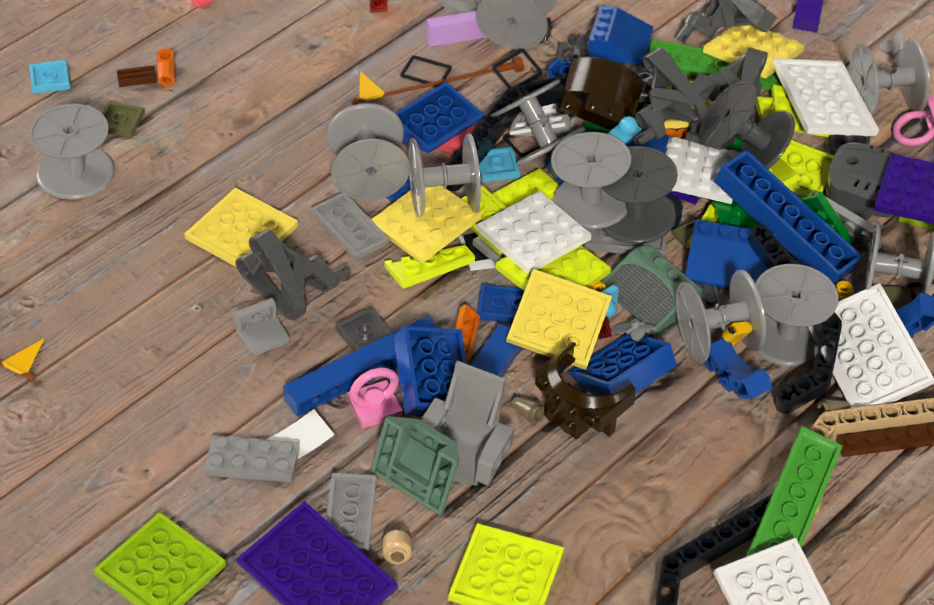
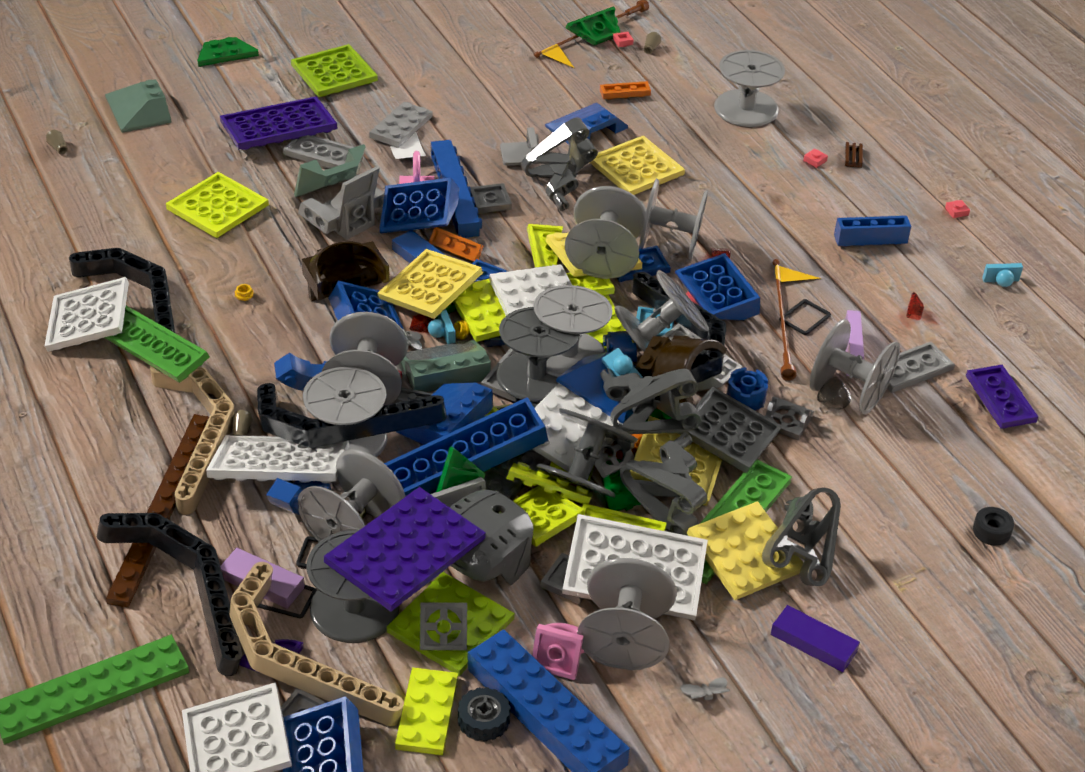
camera: 110 degrees right, 5 degrees down
medium azure tile [29,60,71,94] -> none
olive tile [102,101,145,138] -> none
orange piece [157,48,175,87] -> none
tan head [382,530,412,564] -> none
black piece [492,49,543,89] -> none
blue slope [588,5,653,64] -> none
none -> yellow plate [235,284,254,301]
none -> blue slope [545,102,628,144]
none -> orange plate [600,81,651,100]
none -> coral plate [803,148,828,168]
none -> blue brick [834,216,911,246]

